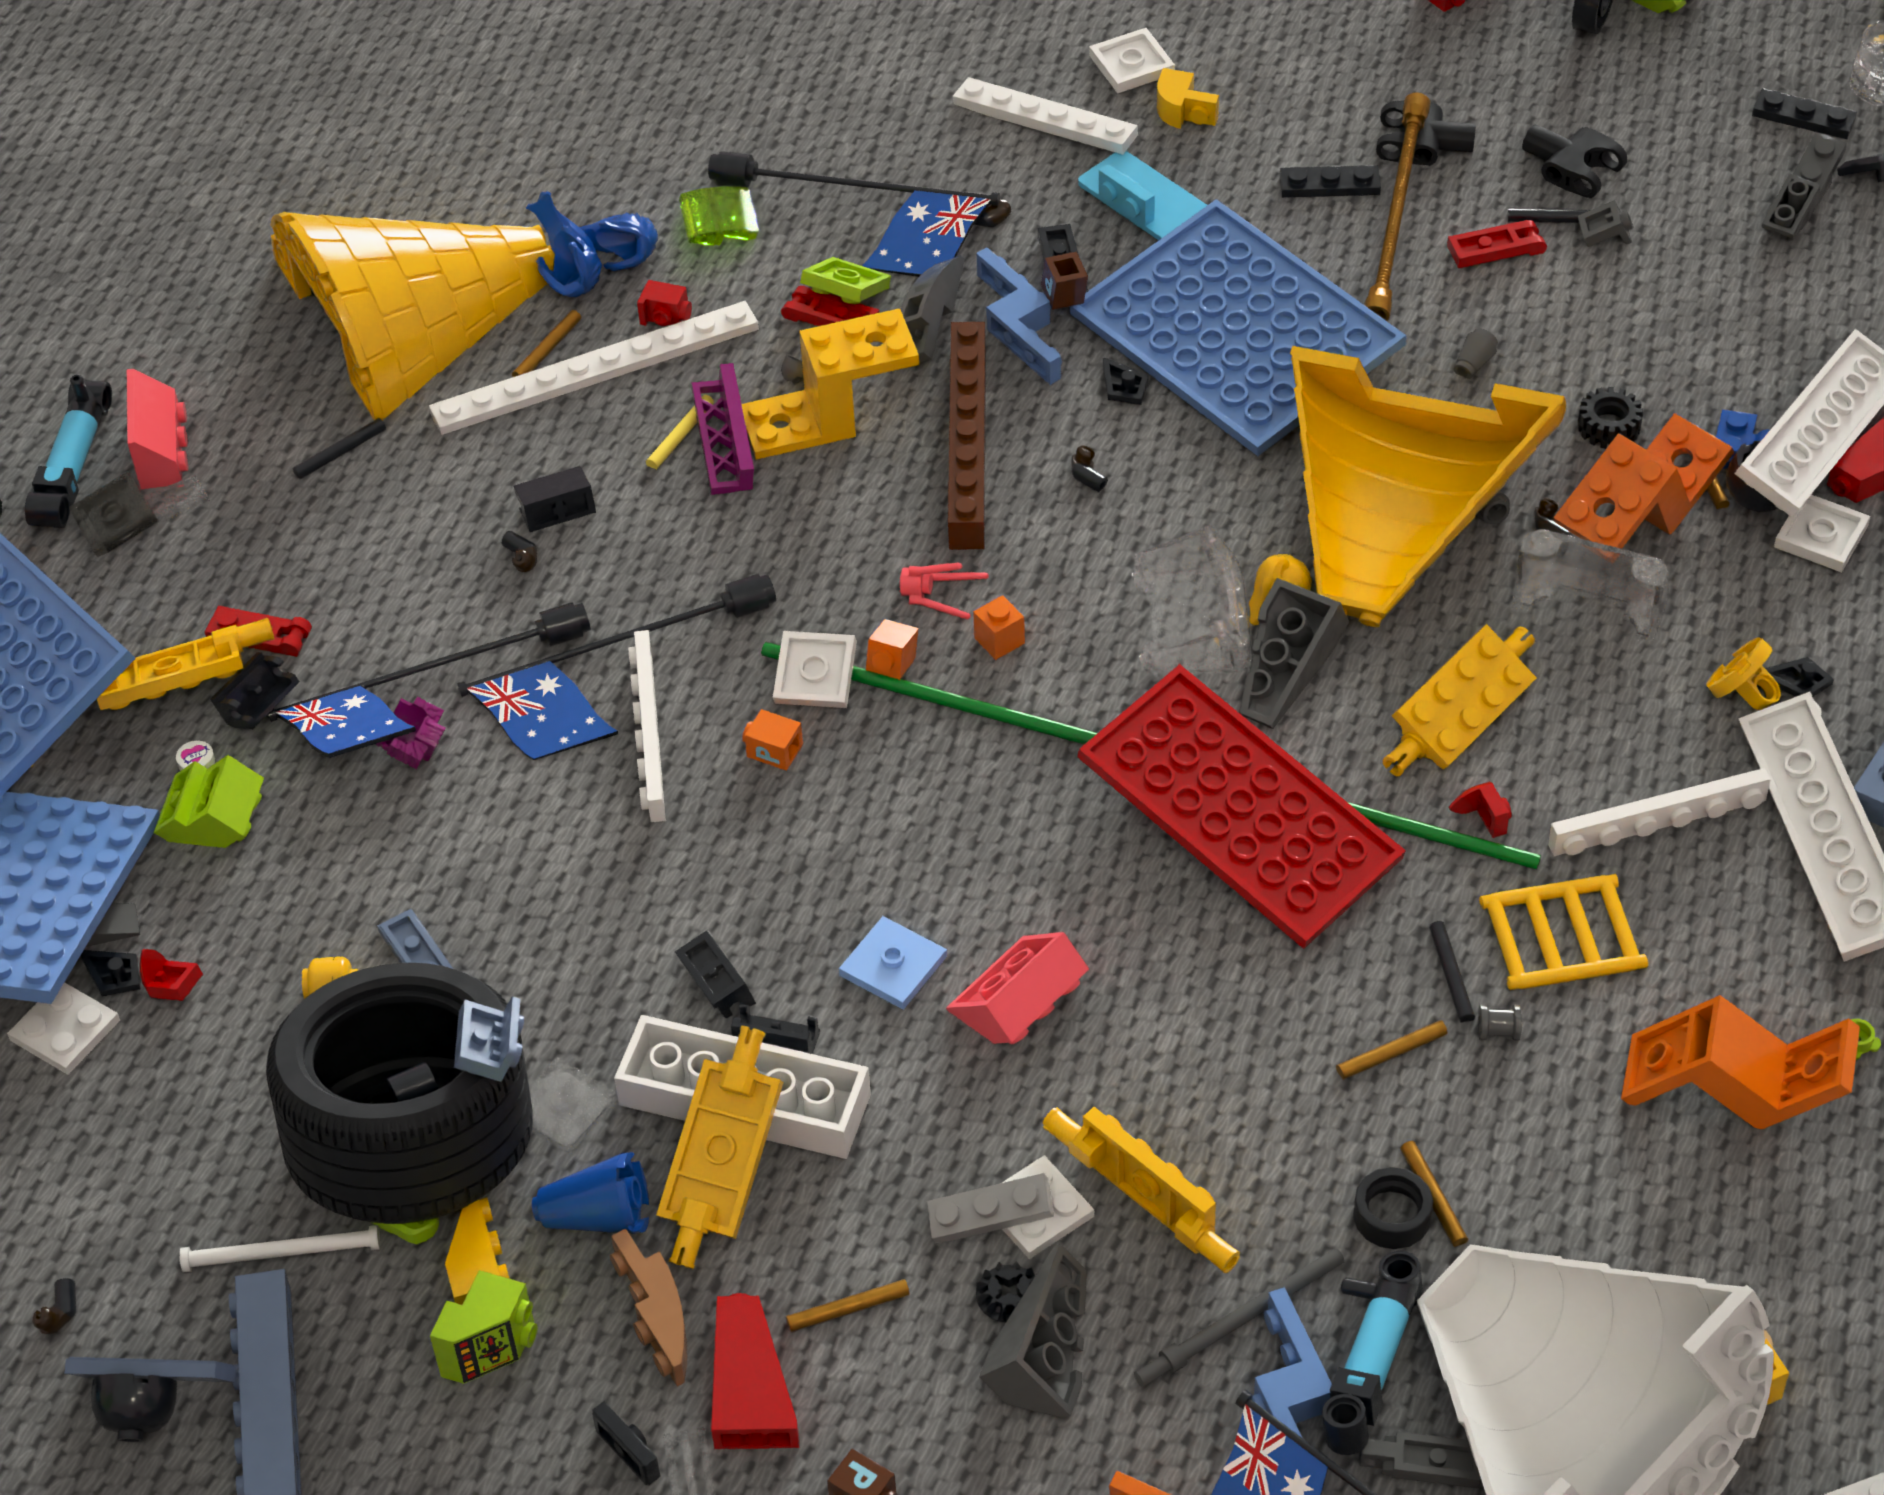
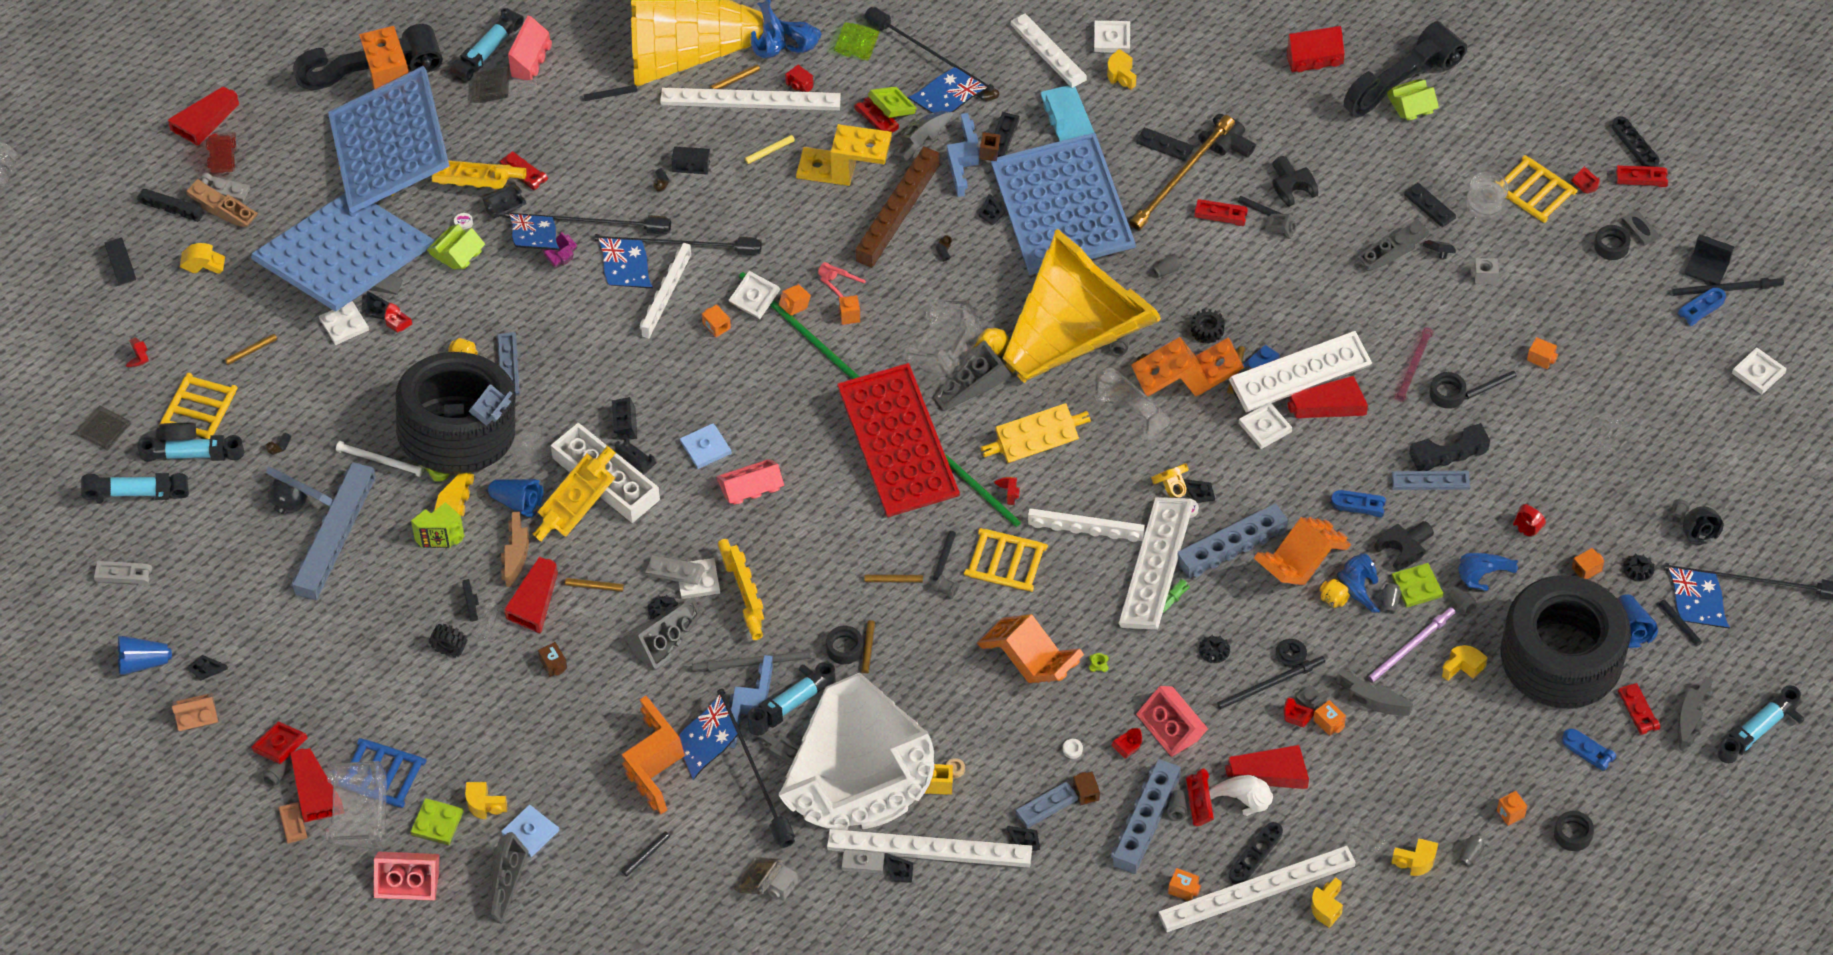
camera: 25 degrees right, 5 degrees up
magenta fence [691,363,754,495] -> none

